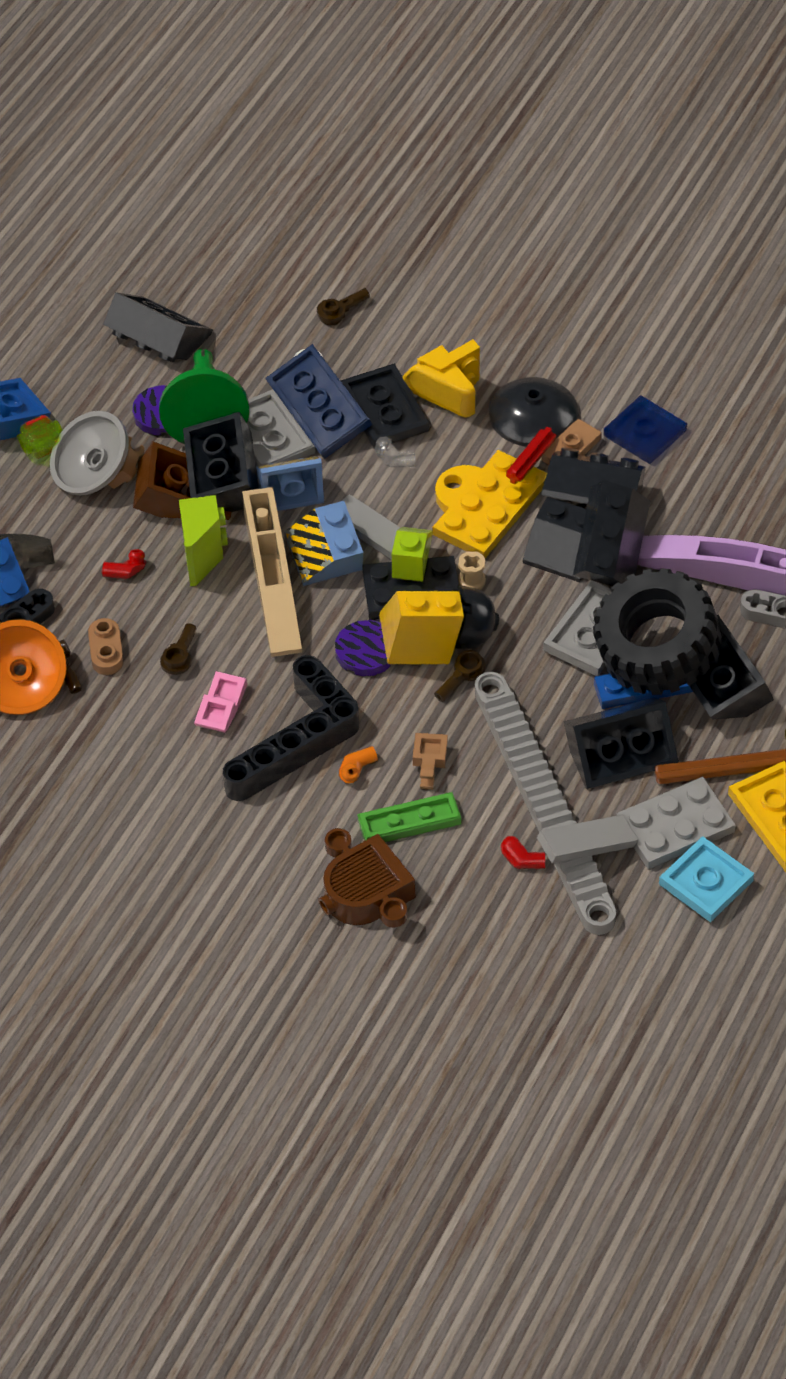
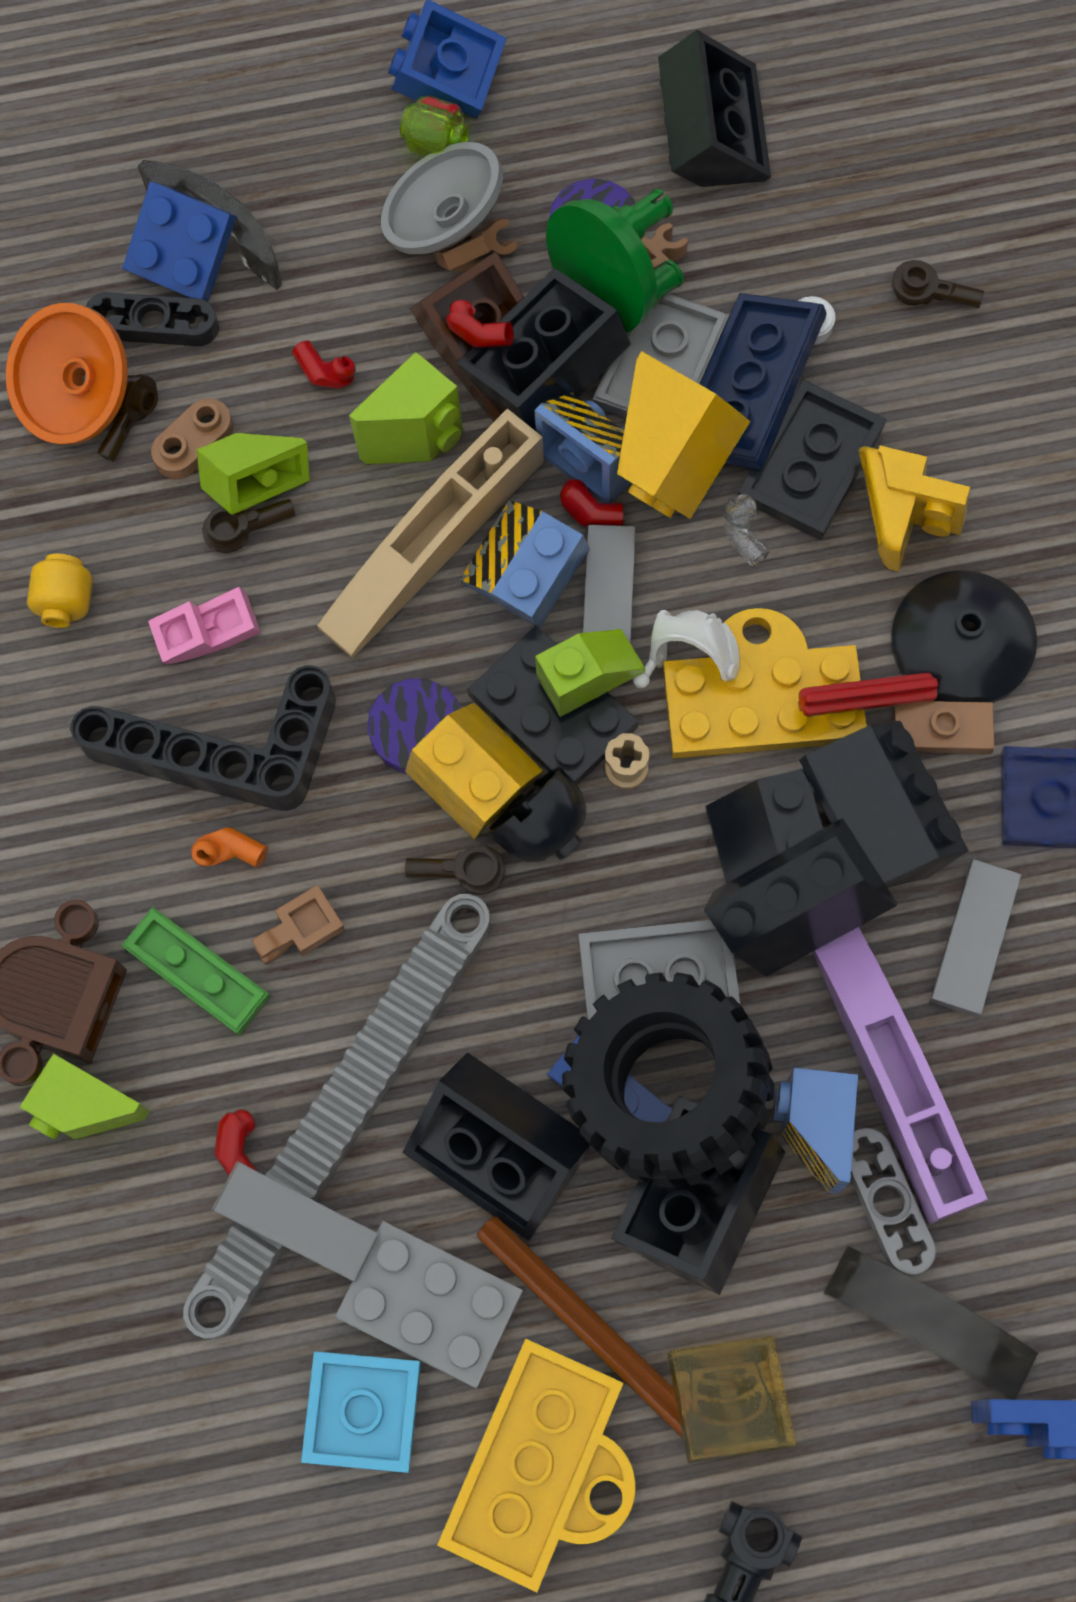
camera: 55 degrees right, 20 degrees up
none -> lime slope [20,1053,150,1140]
none -> yellow head [26,553,93,628]
none -> lime slope [196,433,310,515]
none -> red arm [446,300,514,348]
none -> red arm [560,479,623,527]
none -> yellow slope [617,351,750,519]
none -> white helmet [633,610,740,689]
none -> medium blue slope [773,1068,858,1194]
none -> light grey tile [929,859,1022,1018]

